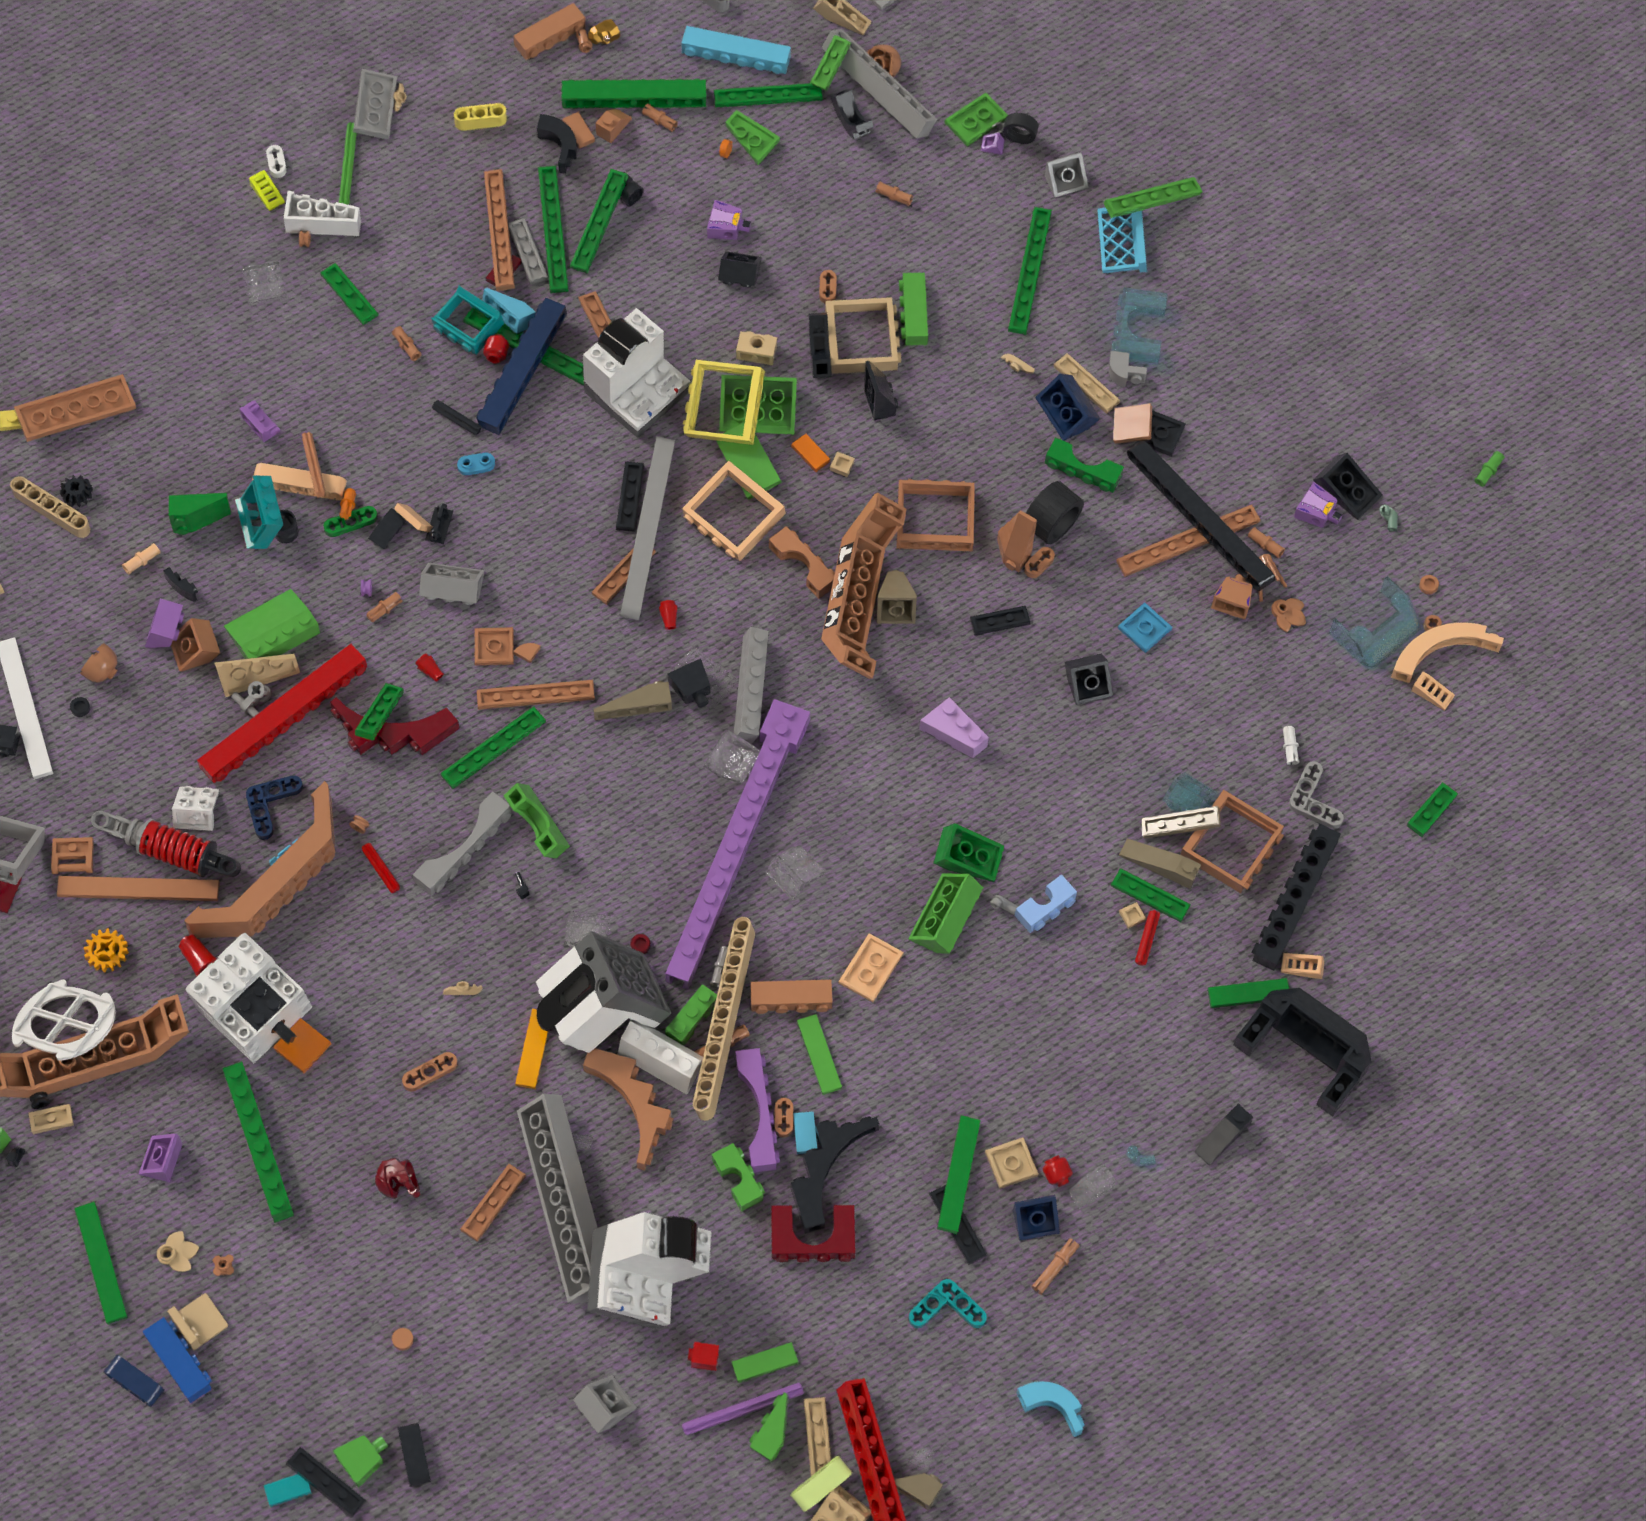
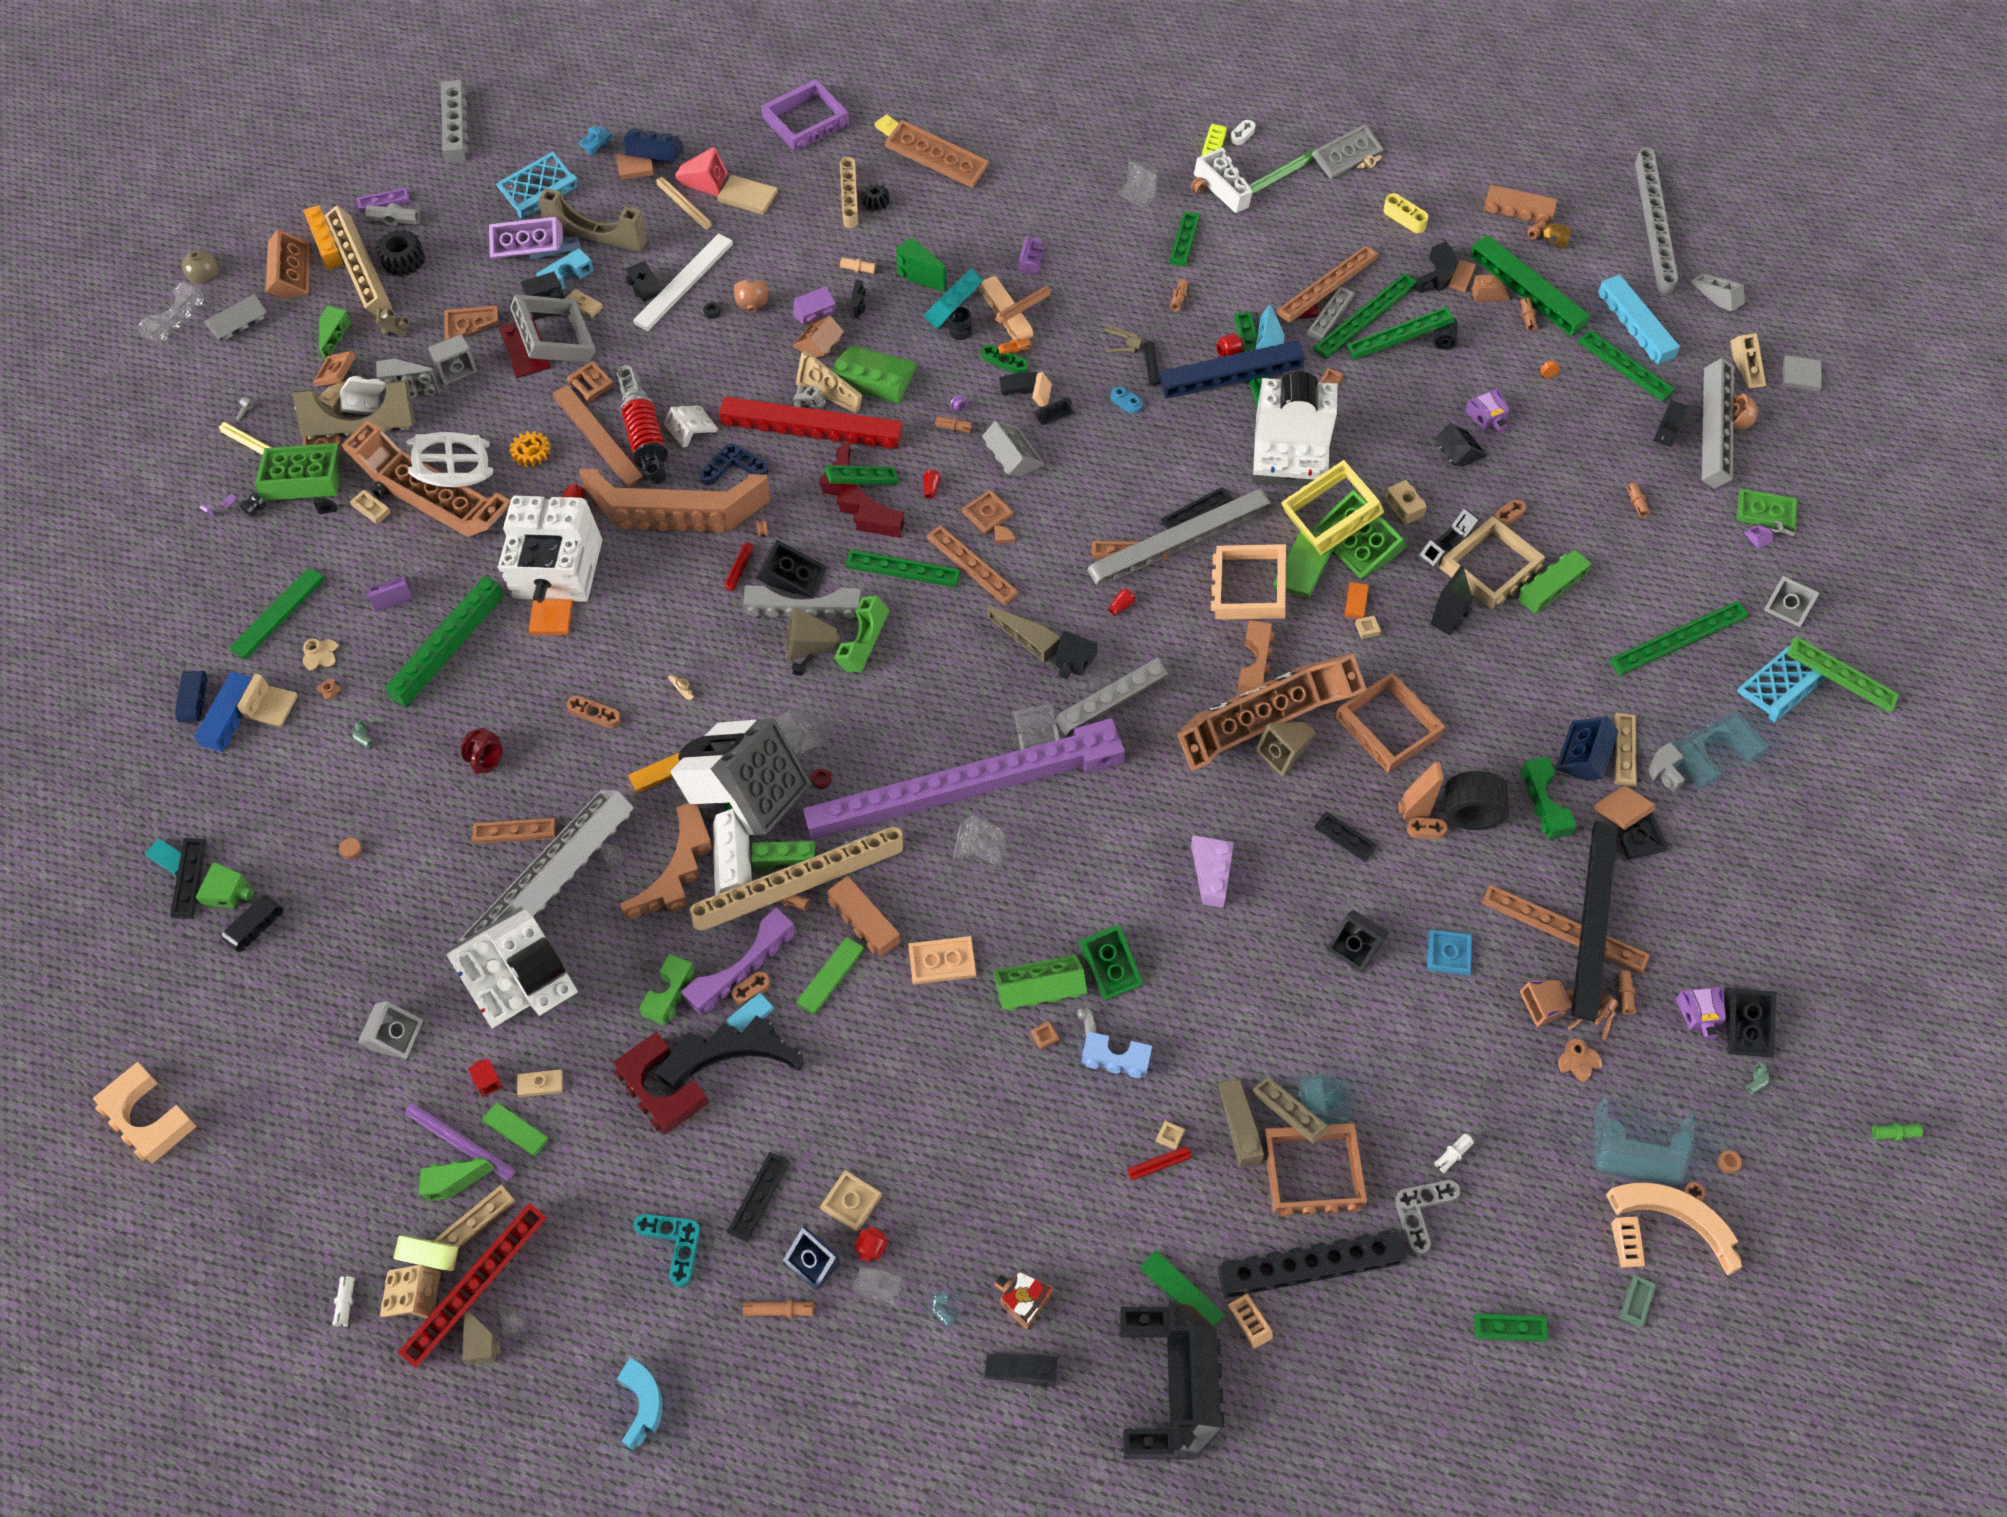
camera: 55 degrees right, 5 degrees down
teal window [431,286,505,355] -> none
bright green wing [726,110,780,165] -> none
bright green tile [810,35,851,91] -> none
green tile [937,1115,981,1234] -> none
tan piece [1001,354,1035,373] -> none
black tyre [1003,113,1039,144] -> none
green tile [1111,868,1191,922] -> none
none -> sand green arm [353,720,374,748]
none -> tan plate [517,1069,563,1098]
none -> black slope [756,540,827,598]
none -> dark tan slope [786,607,840,660]
none -> torso [994,1272,1053,1330]
none -> nougat tile [1030,1021,1060,1050]
none -> dark tan plant [1103,324,1142,353]
none -> sand green tile [1619,1274,1657,1328]

